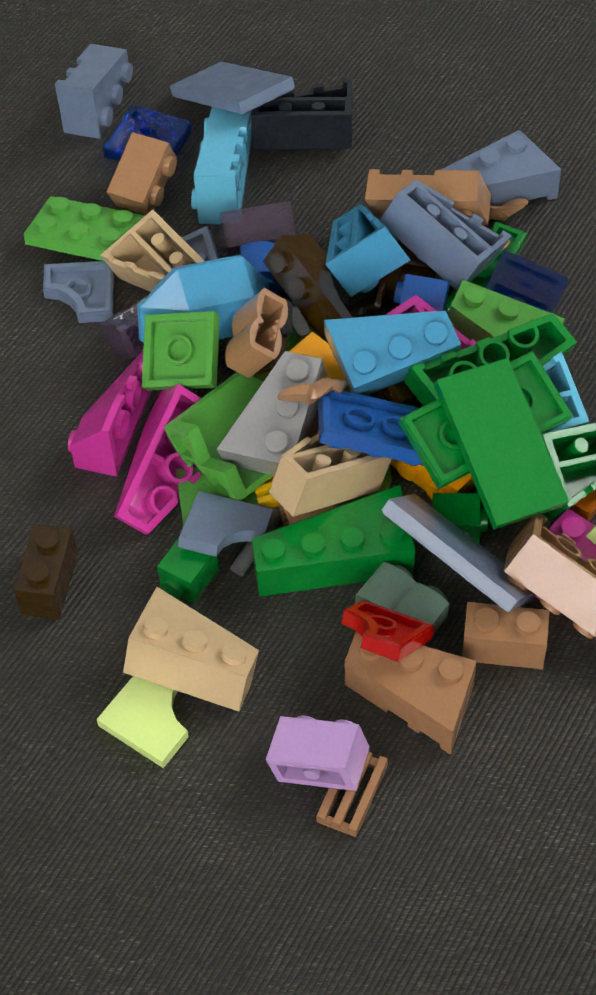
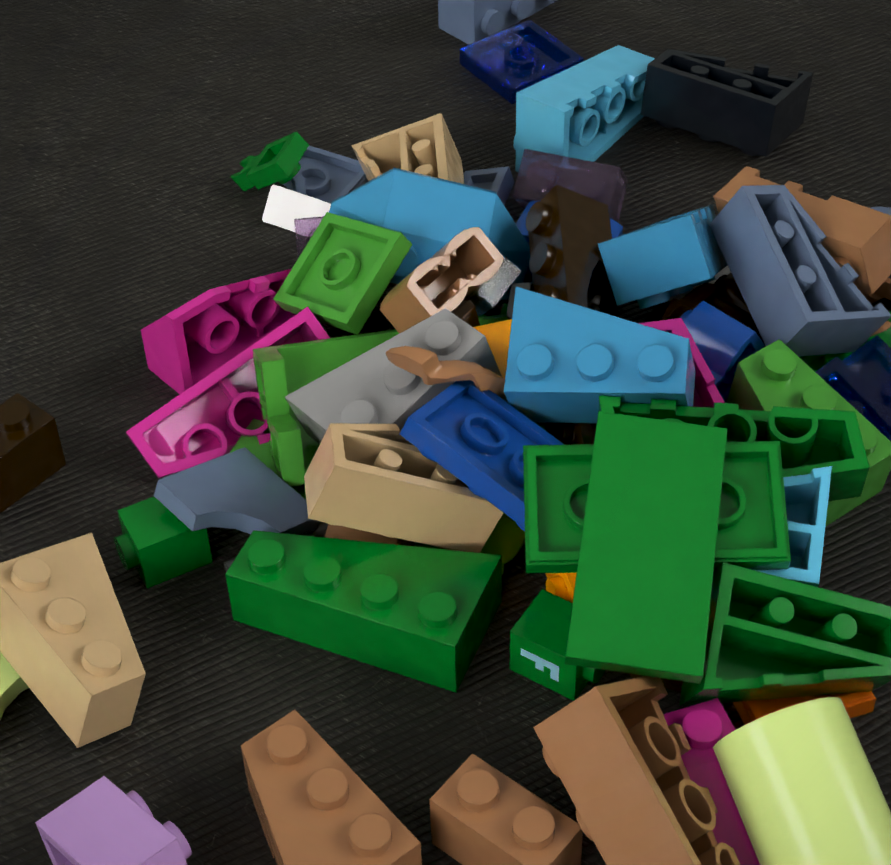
camera: 30 degrees right, 10 degrees down
bright green plate [24,196,145,261] -> none
medium nougat brick [107,132,177,215] -> none
sand blue tile [170,61,295,114] -> none
red tile [341,600,434,662] -> none
sand green brick [355,562,449,646] -> none
sand blue tile [381,494,536,612] -> none
none -> green plate [230,131,309,191]
none -> white sticker [262,185,331,238]

